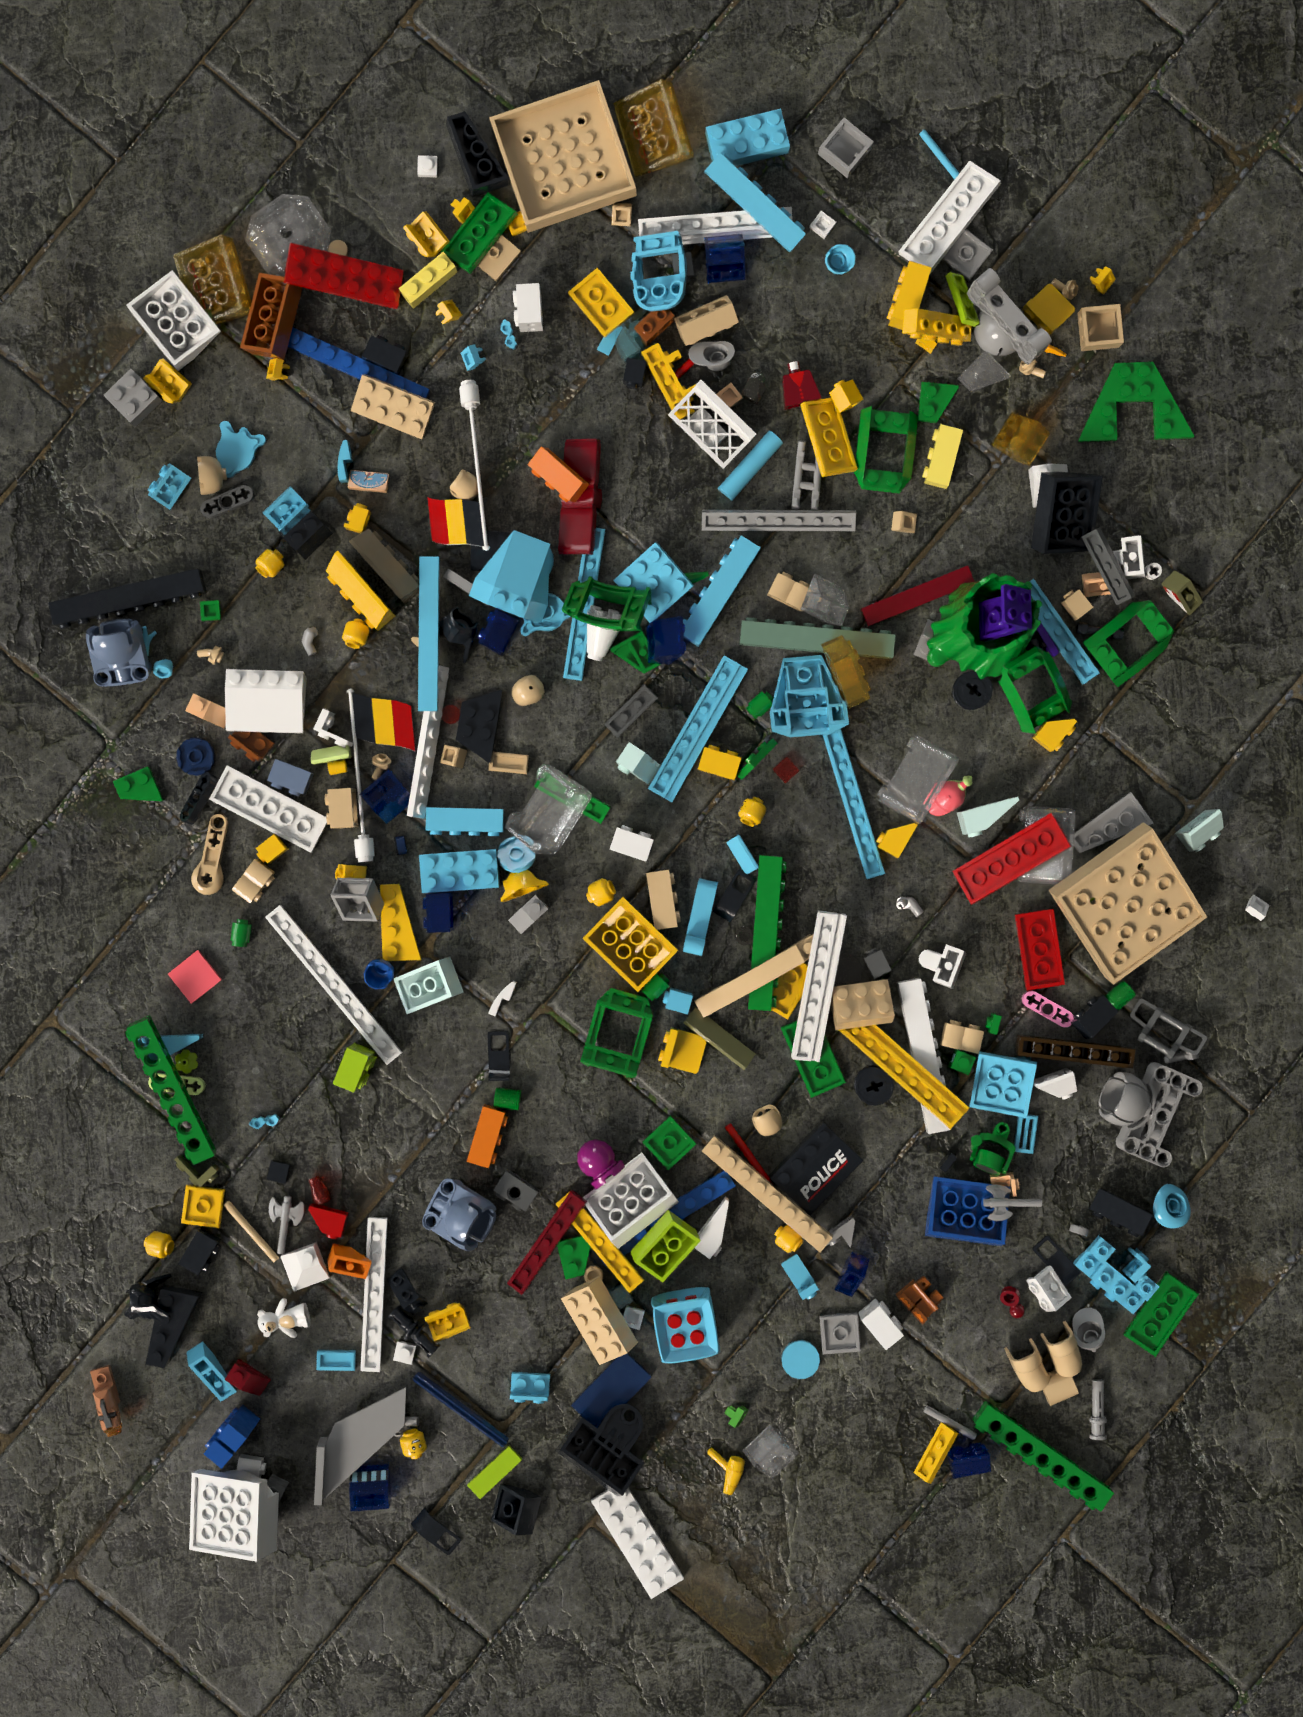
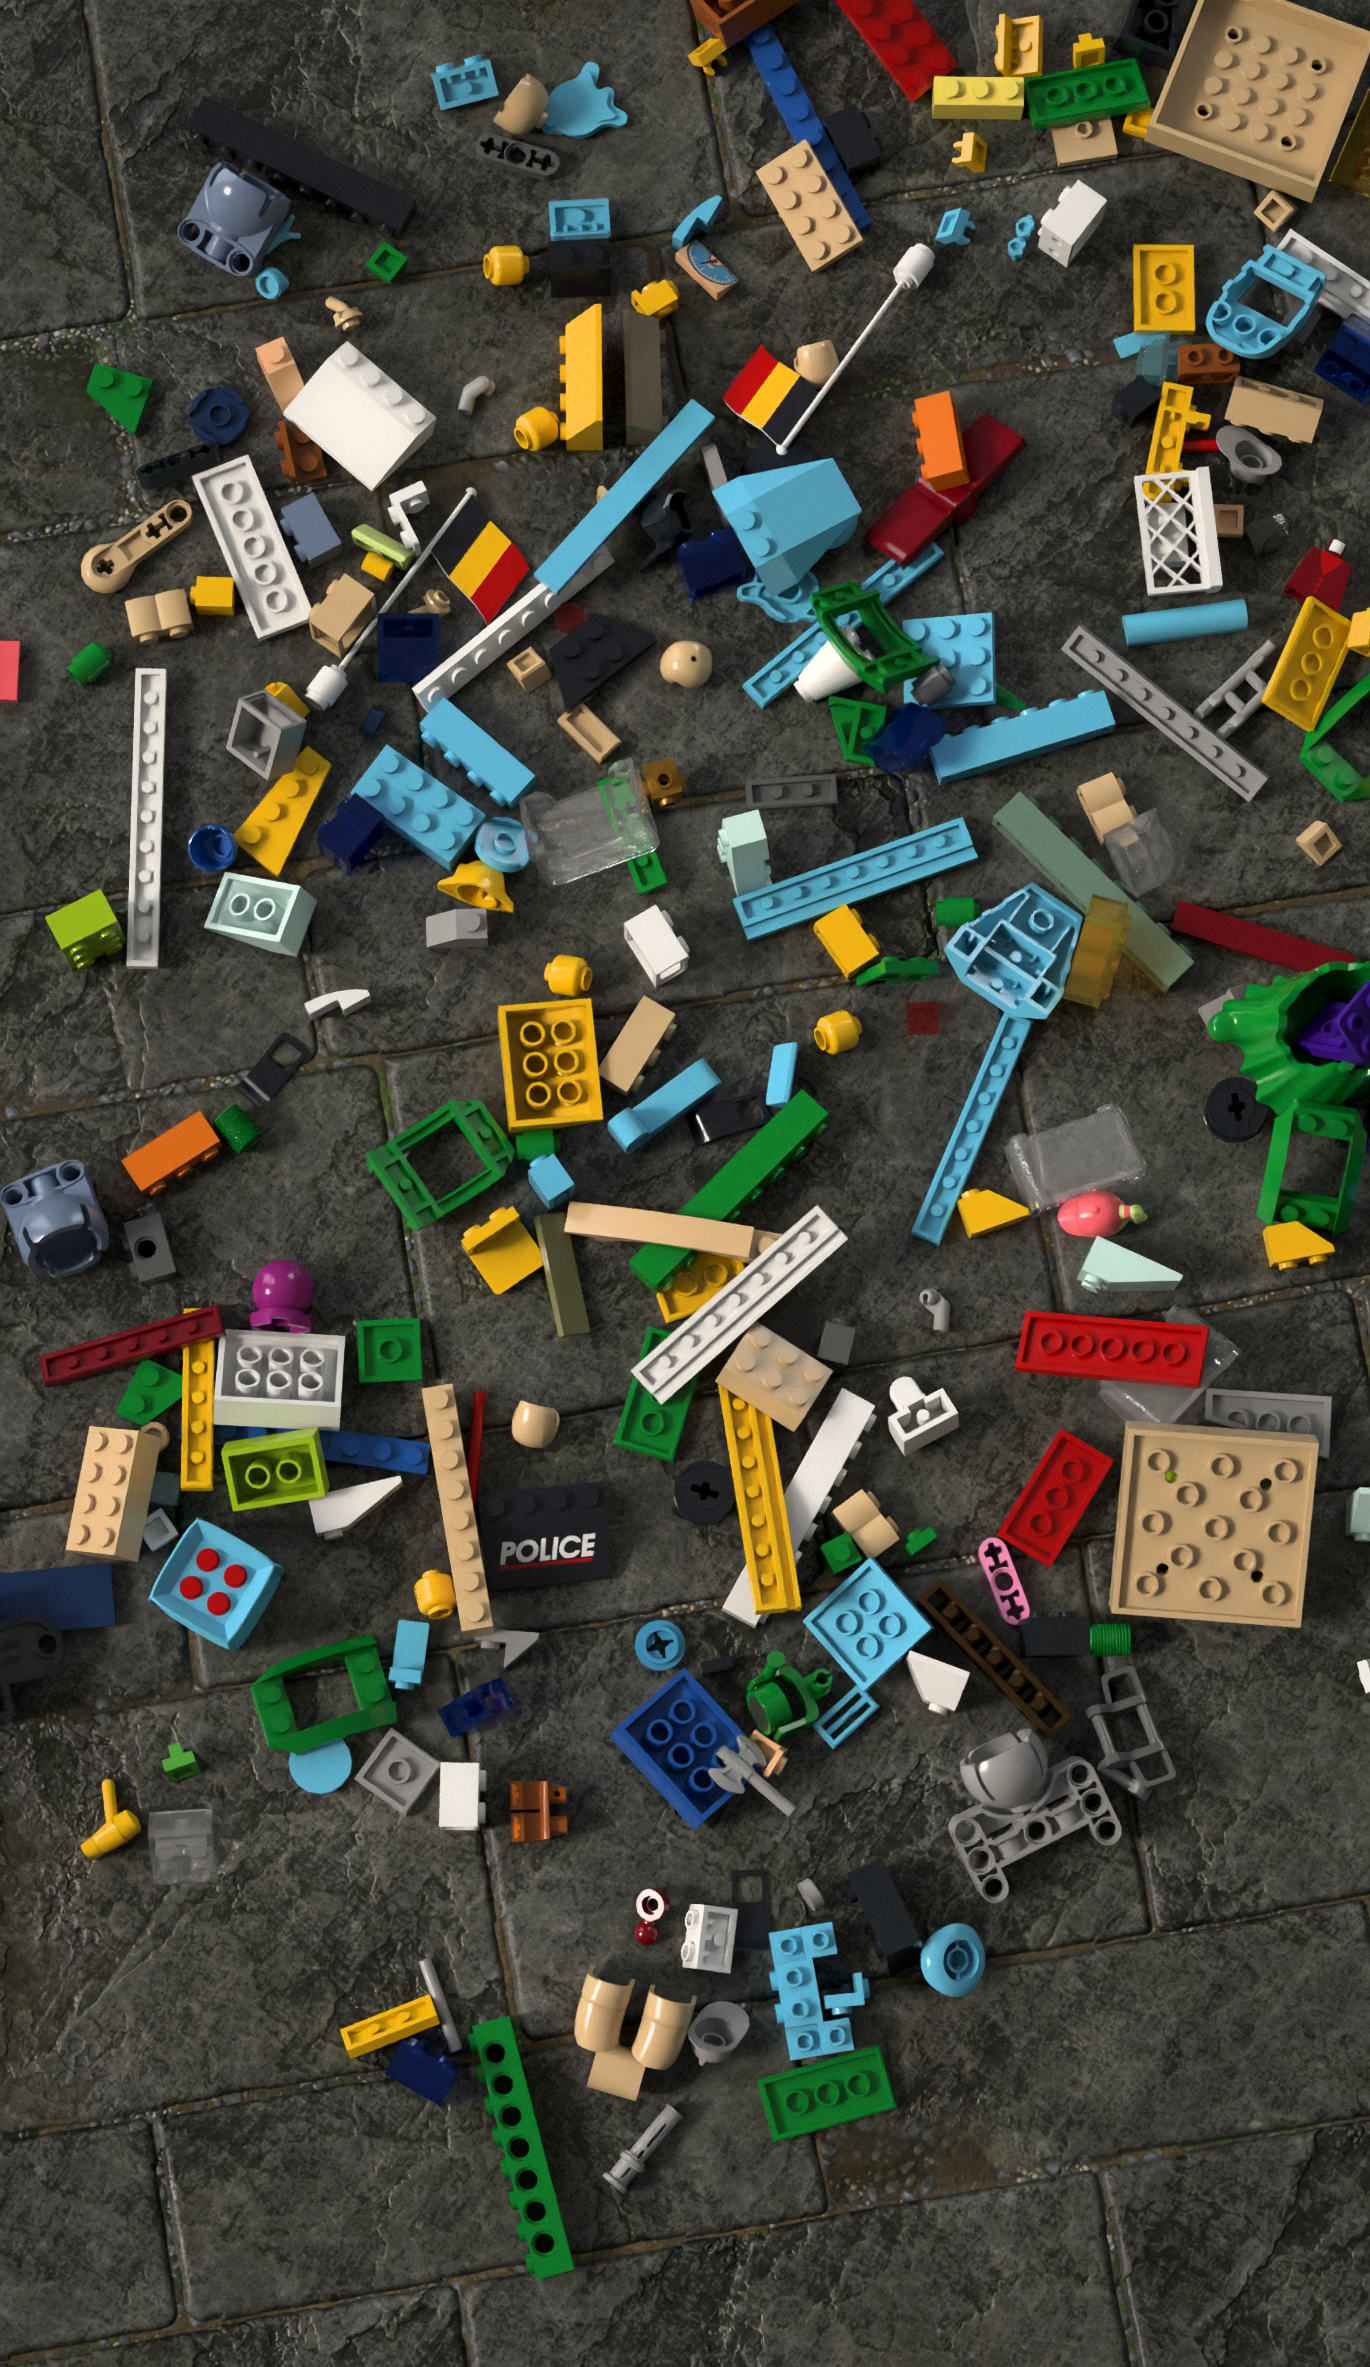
camera: 40 degrees right, 10 degrees down
none -> green wedge [250,1634,397,1756]
none -> dark azure gear [635,1620,685,1671]
none -> pearl gold brick [641,757,687,808]
none -> dark grey brick [910,663,957,708]

